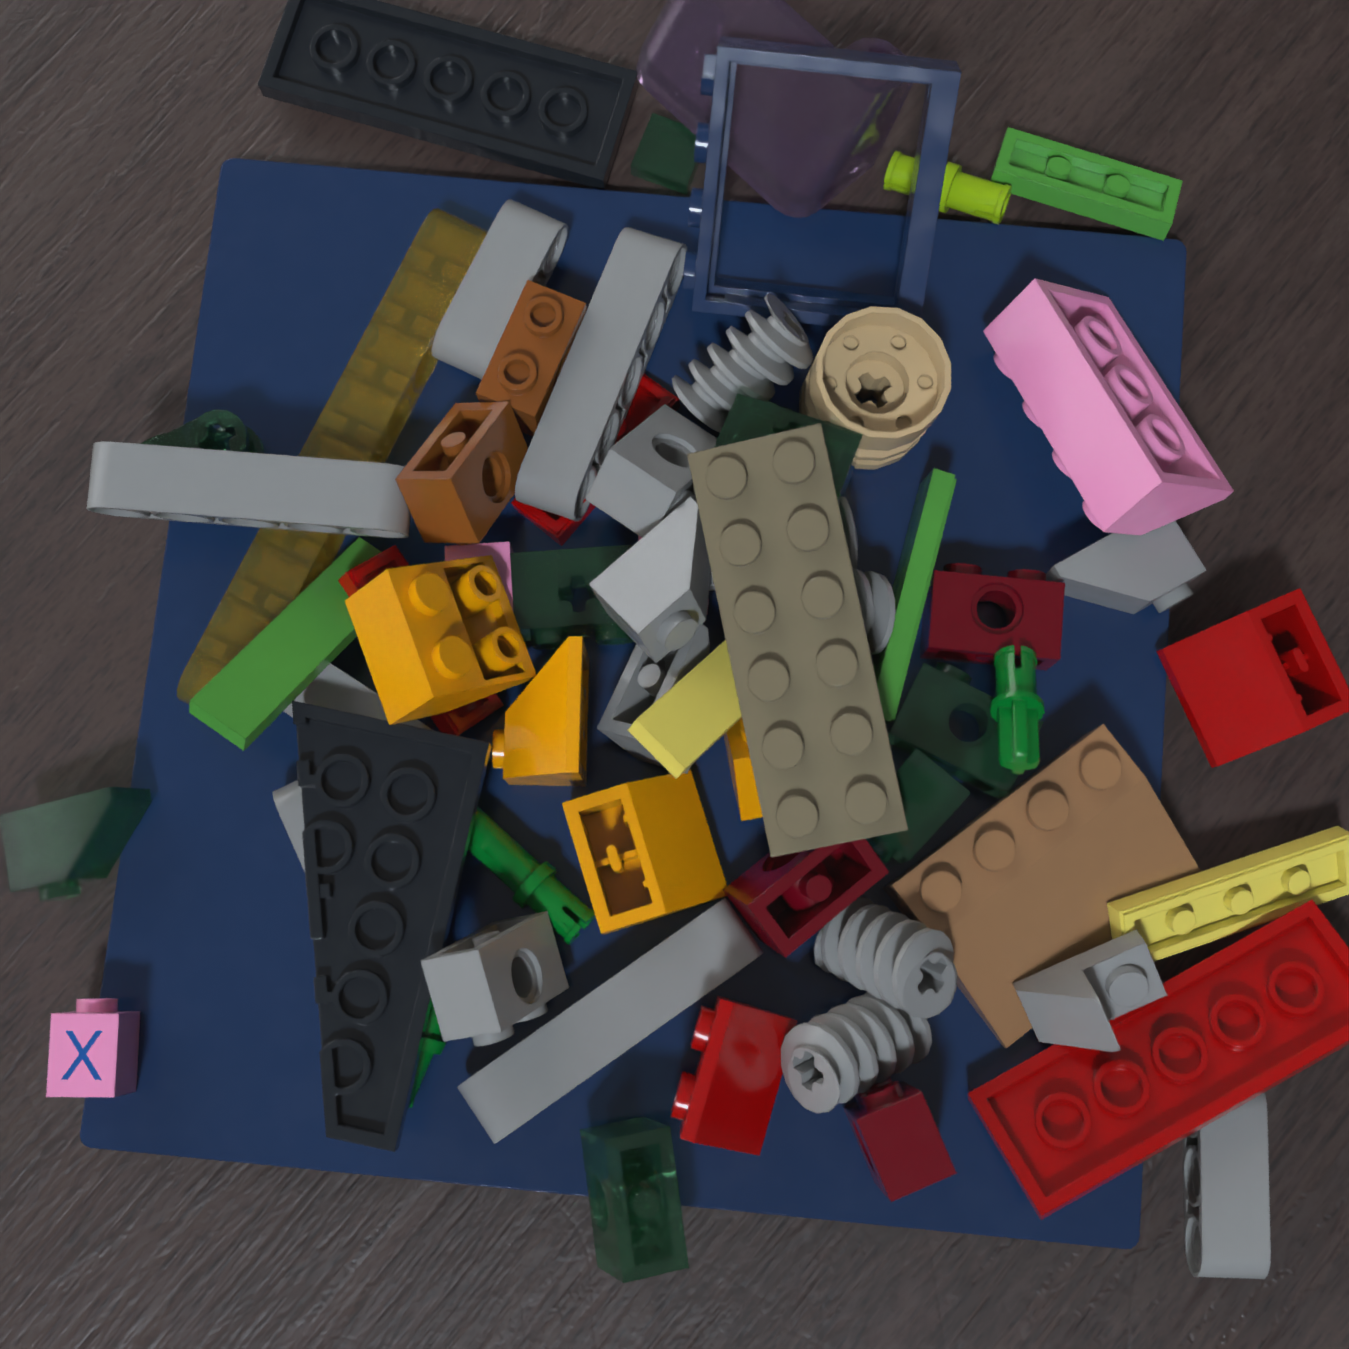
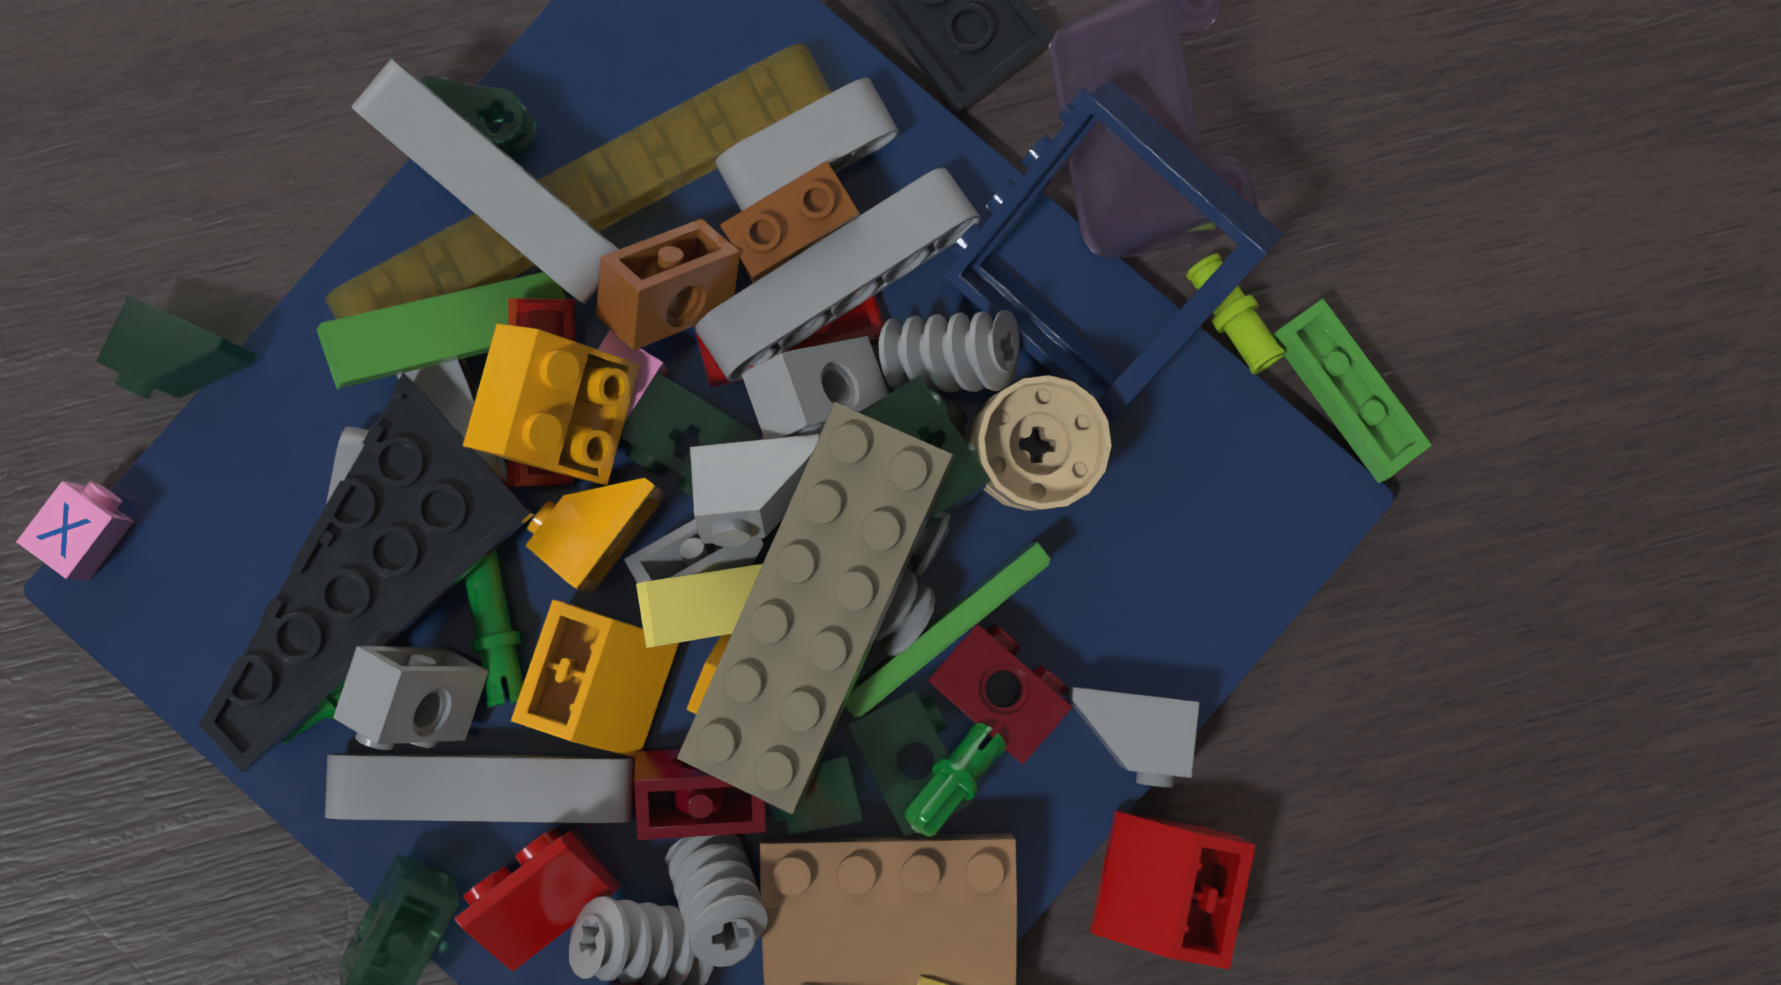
camera: 30 degrees right, 5 degrees up
clear green tile [631,113,700,195] -> none
bright pink slope [983,278,1234,536] -> none

